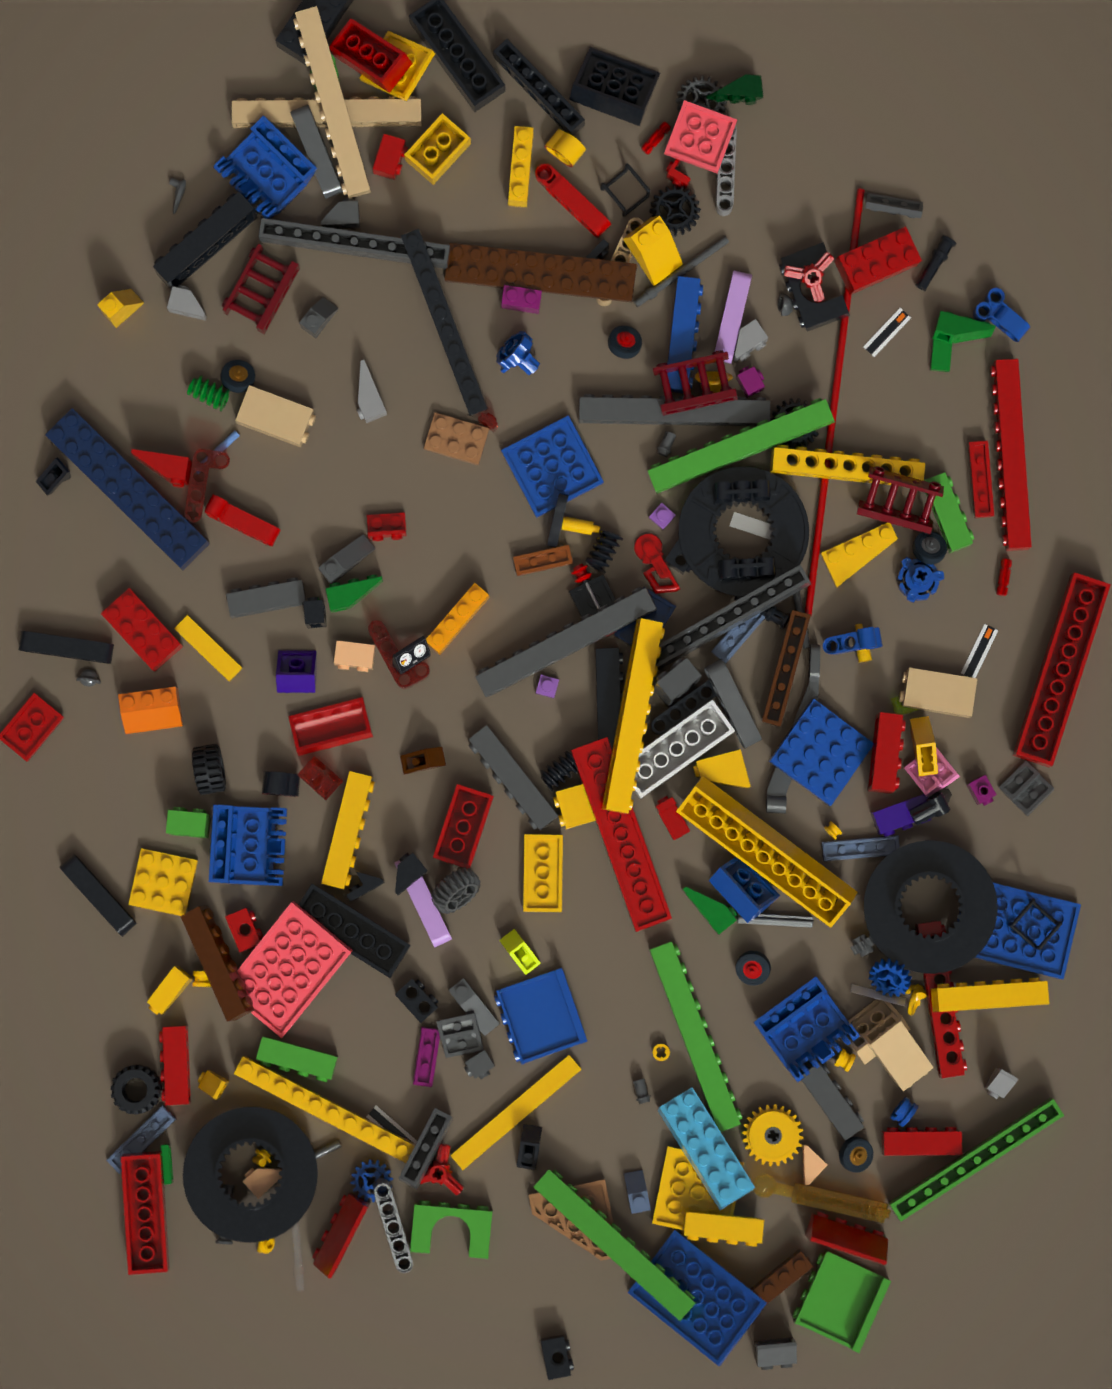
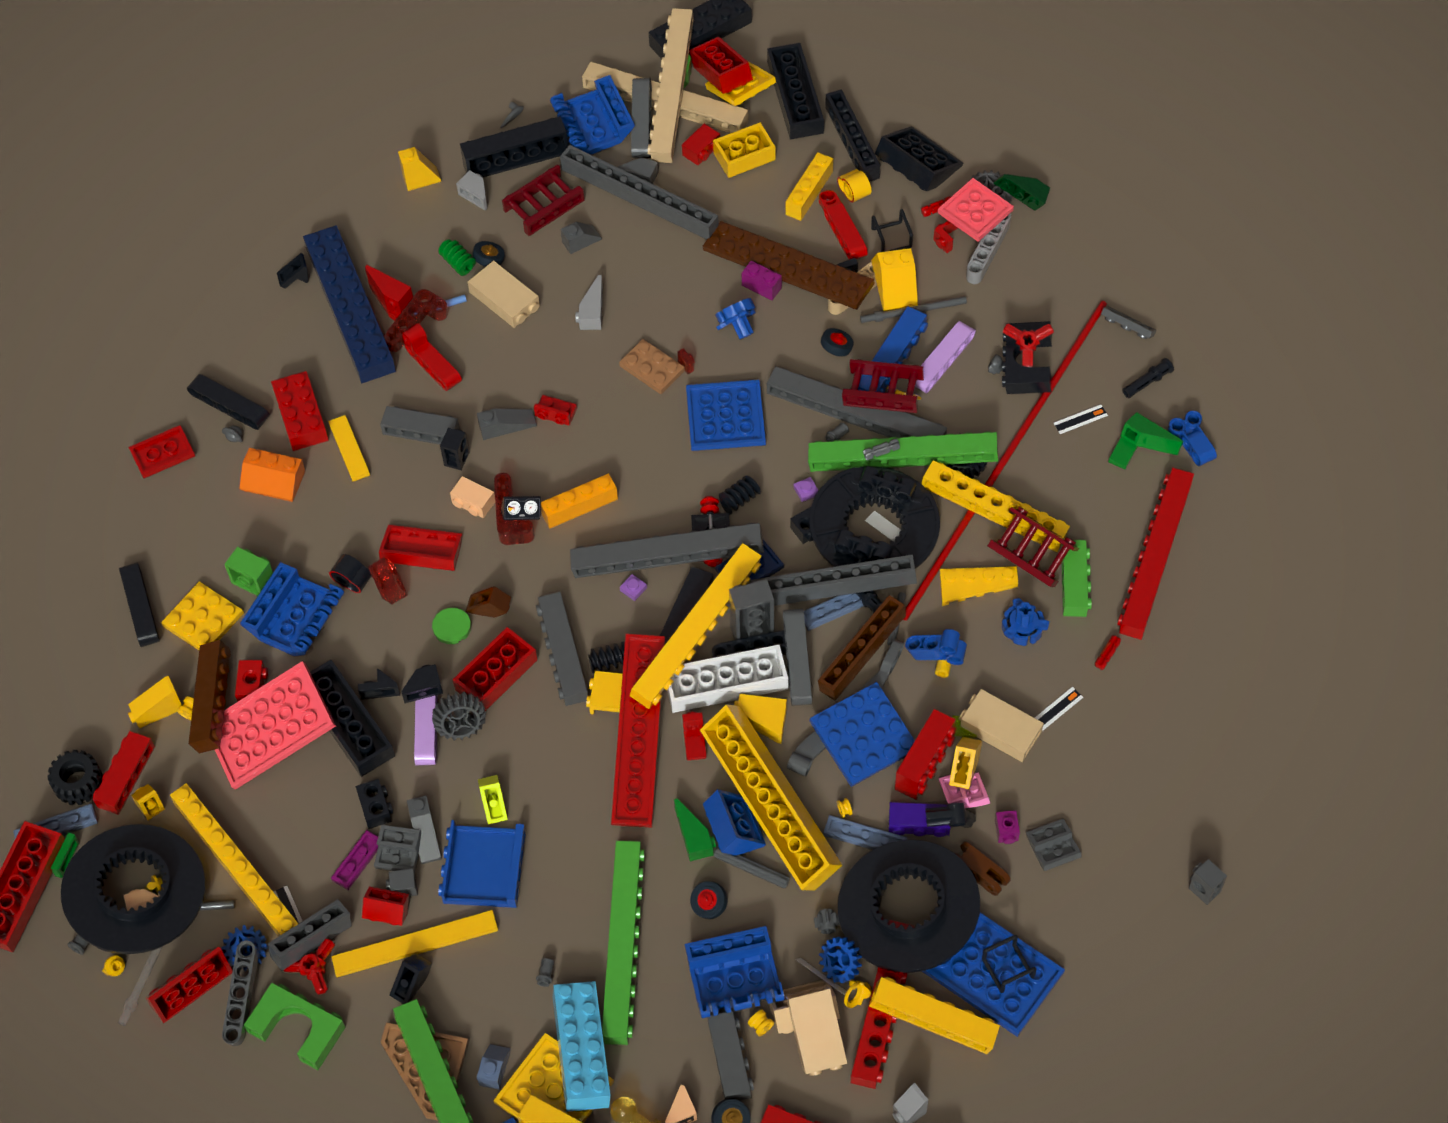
camera: 30 degrees right, 25 degrees down
black tyre [192,744,226,795] -> none
bright green brick [256,1036,338,1082] -> none
dark purple slope [276,650,317,693] -> none
yellow brick [321,771,375,890] -> none
green slope [325,574,383,613] -> none
black brick [401,229,488,416] -> none
dark orange plate [513,545,573,576] -> none
yellow plate [523,834,563,912] -> none
black beam [547,492,569,547] -> none
yellow cylinder [561,516,600,535] -> none
red piece [634,534,680,594] -> none
black gear [649,185,701,236] -> none
yellow bush [653,1044,670,1061] -> none
light grey slope [734,319,768,362] -> none
magenta brick [736,366,765,398] -> none
yellow gear [742,1104,804,1166] -> none
red brick [834,227,922,295] -> none
blue wheel [890,1097,919,1127] -> none
black wheel [912,531,947,565] -> none
red plate [968,441,995,518] -> none
red brick [1012,572,1111,767] -> none
none -> red brick [362,886,409,926]
none -> bright green tile [432,608,471,644]
none -> dark grey axle [863,439,900,460]
none -> reddish brown piece [955,842,1011,896]

